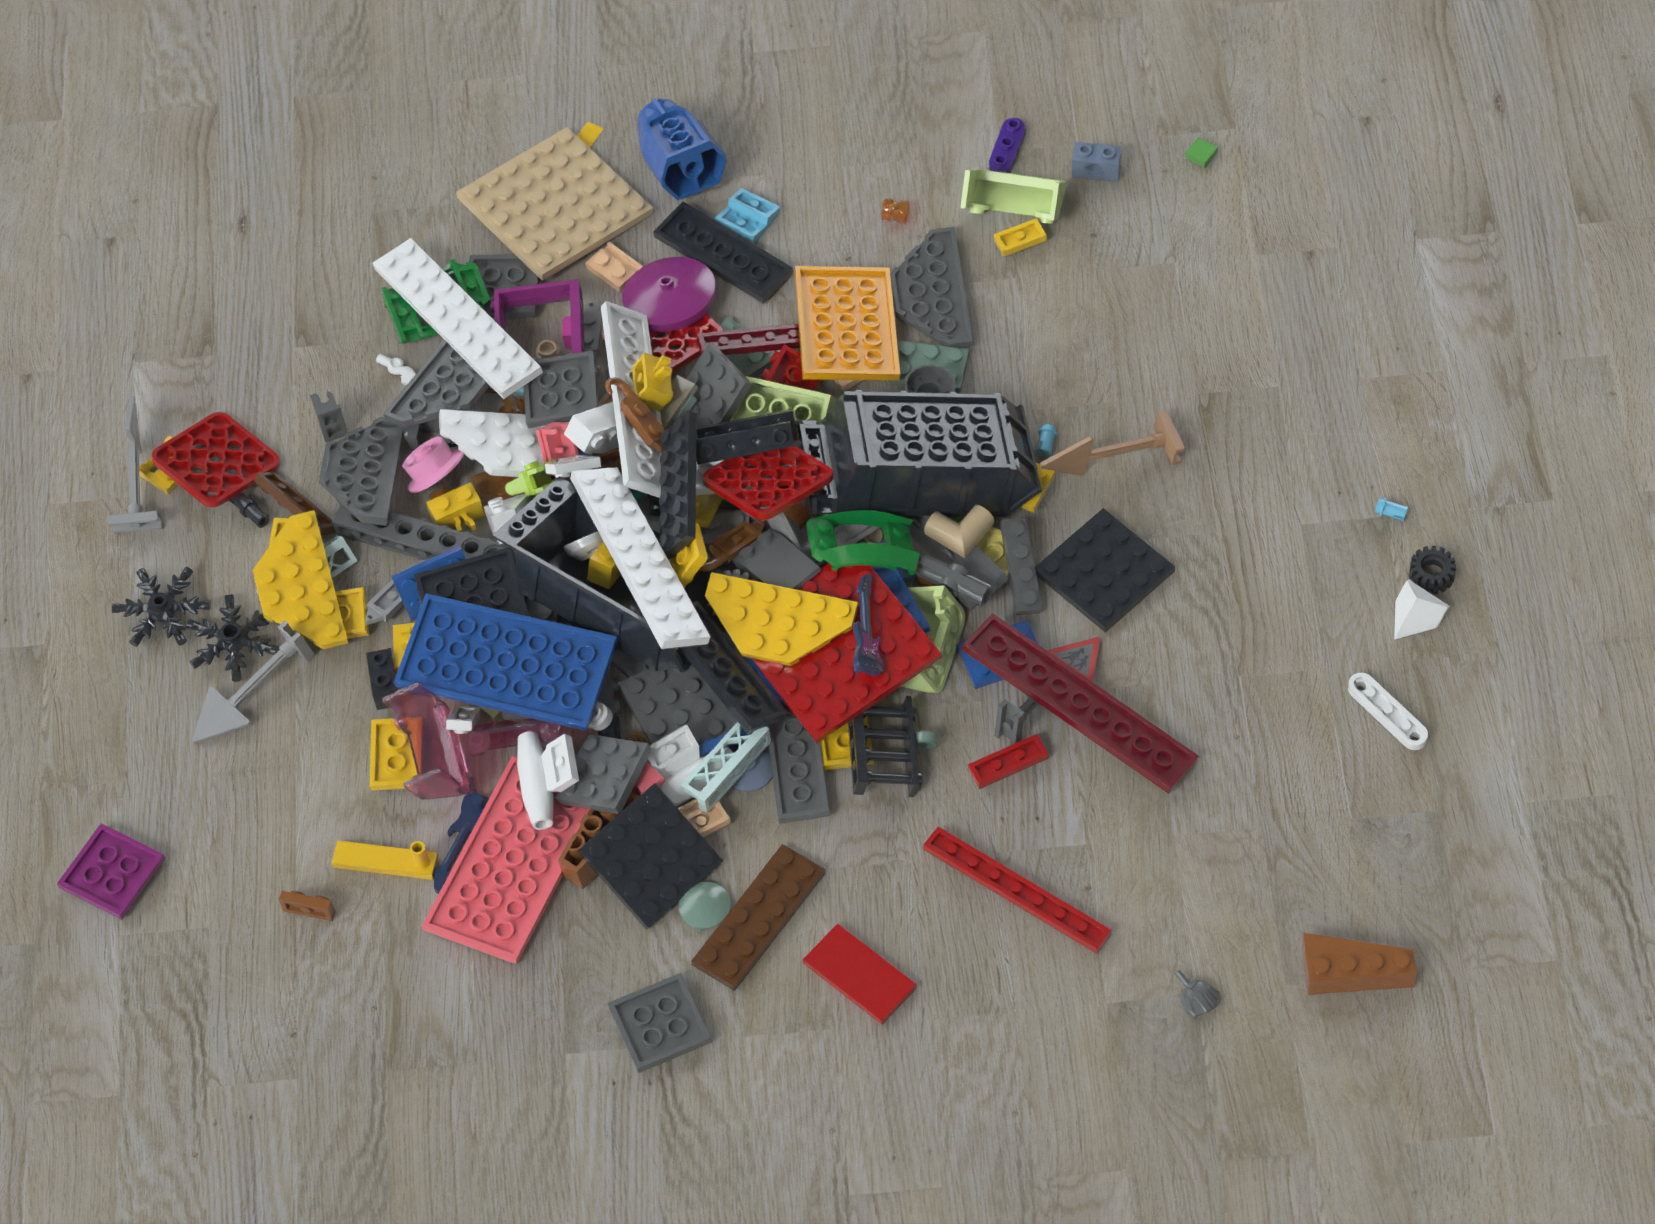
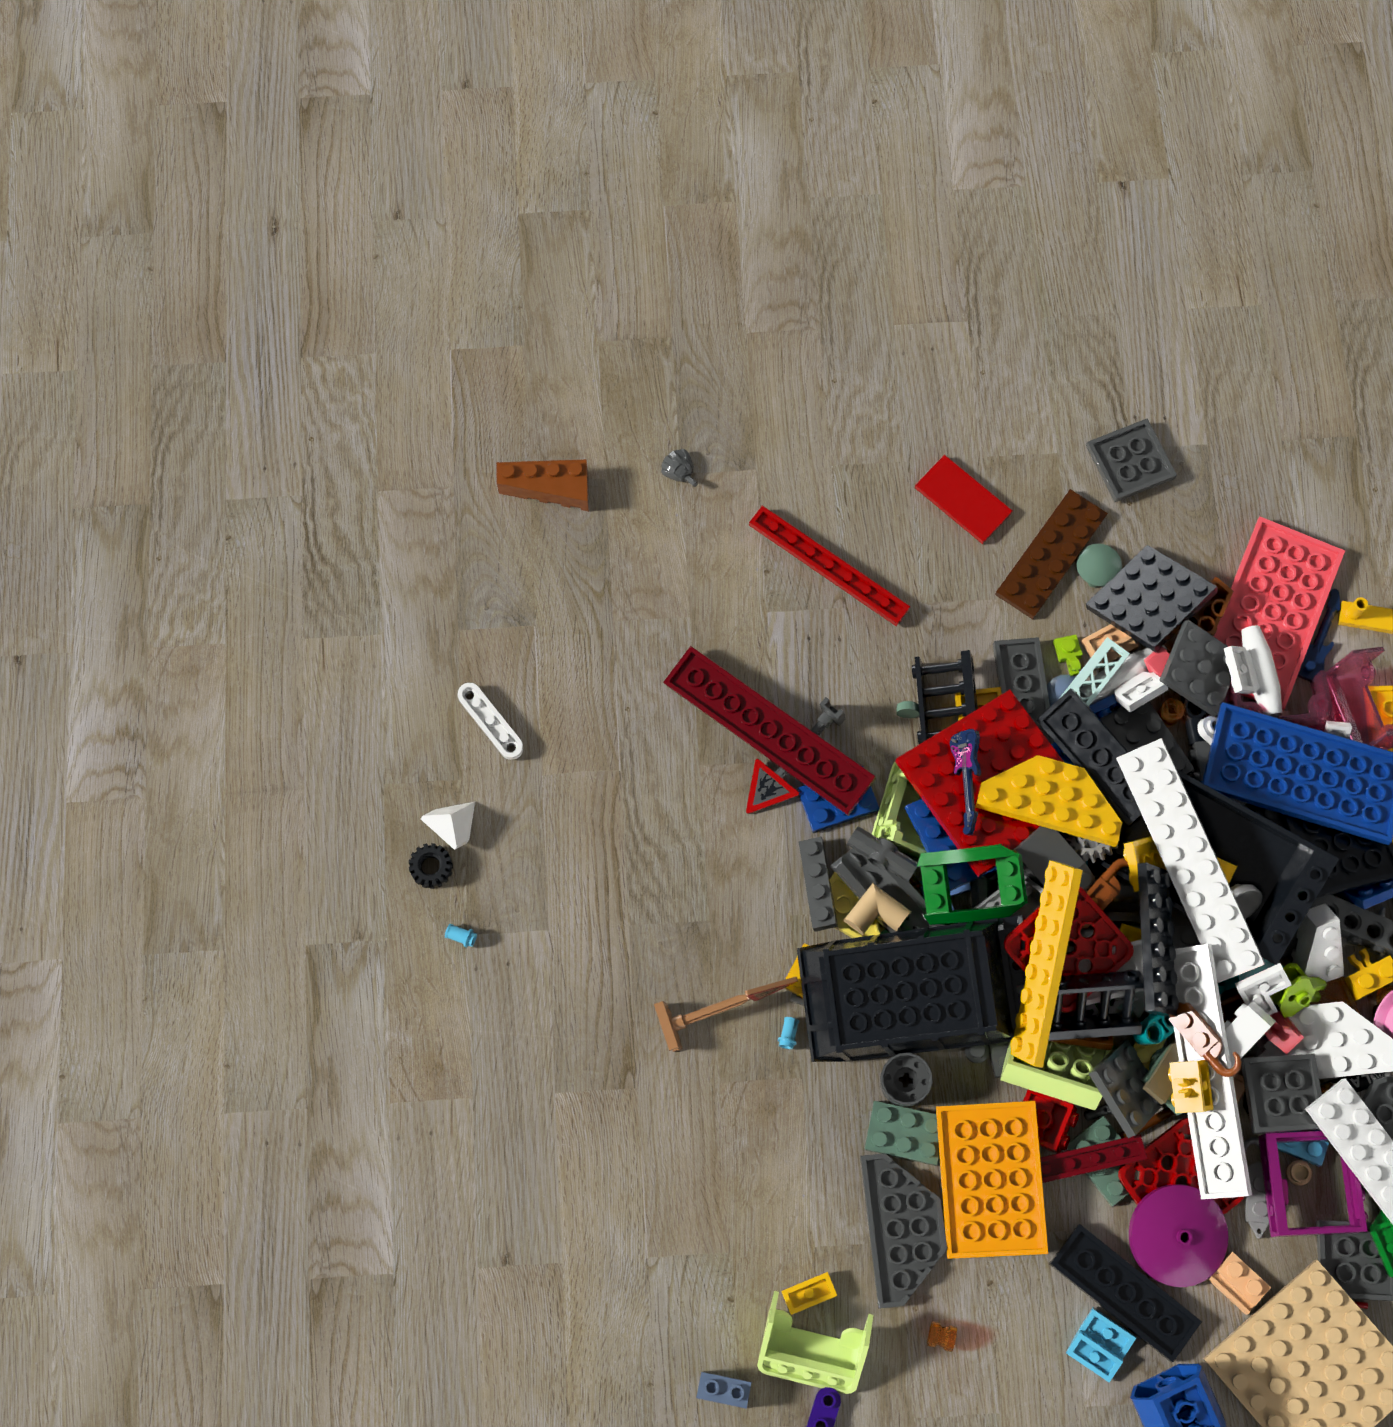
camera: 175 degrees right, 15 degrees up
red plate [968,734,1048,789] -> none
black plate [1035,508,1175,633] -> none
bright green tile [1185,137,1218,168] -> none
none -> yellow plate [1010,860,1083,1068]
none -> lime plate [1053,634,1083,676]

